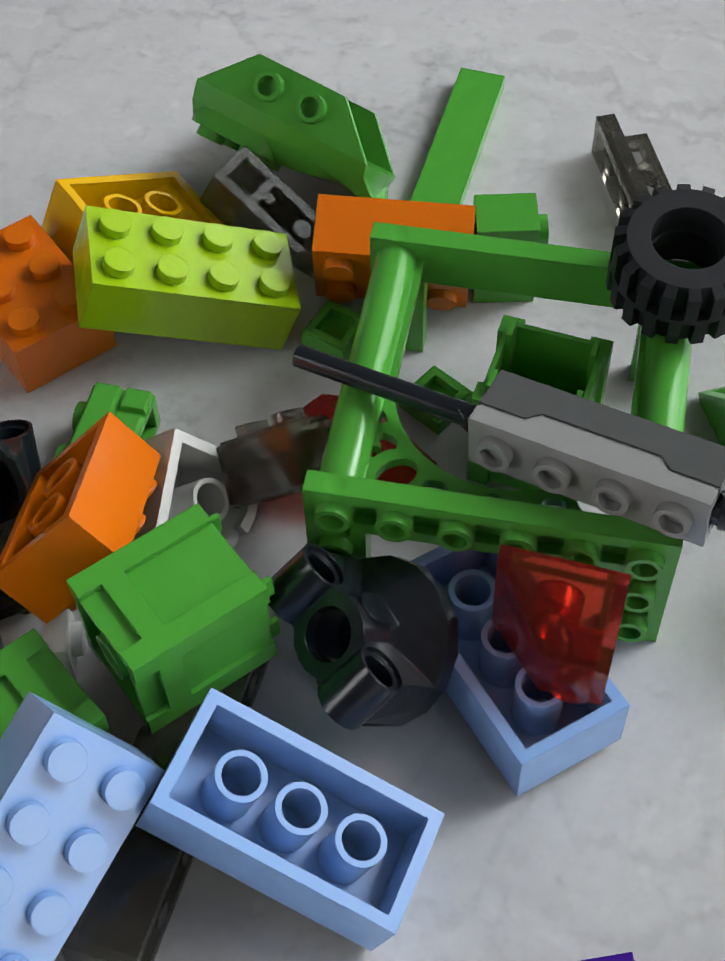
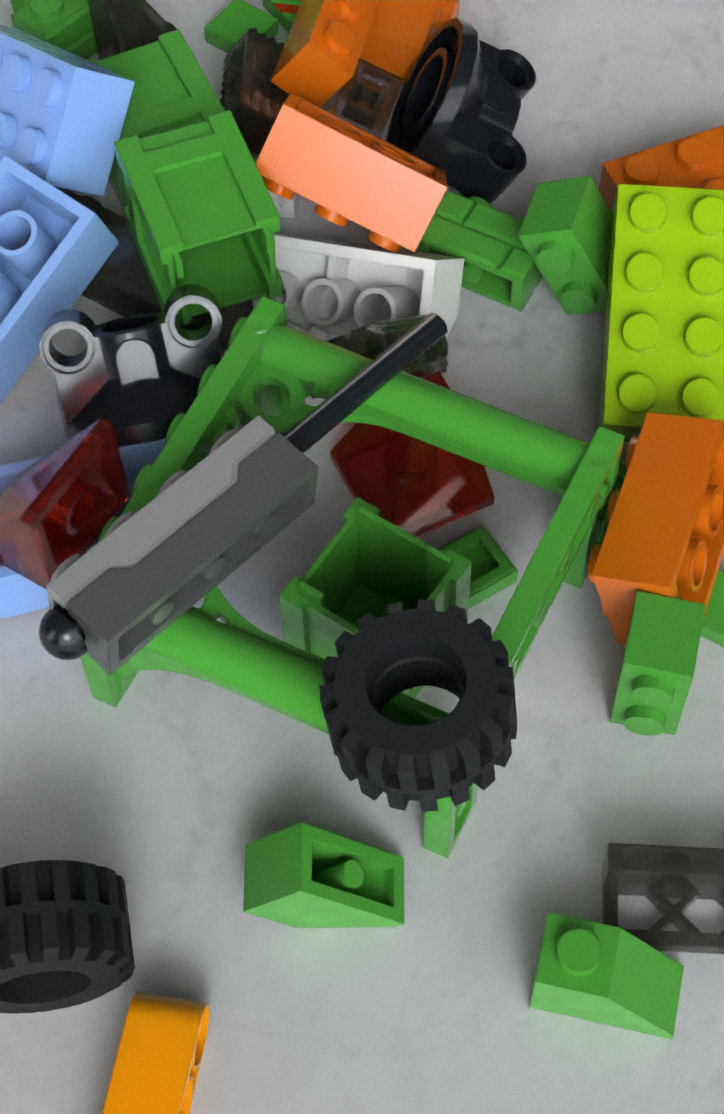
camera: 105 degrees right, 5 degrees up
none -> bright green brick [518,175,612,315]

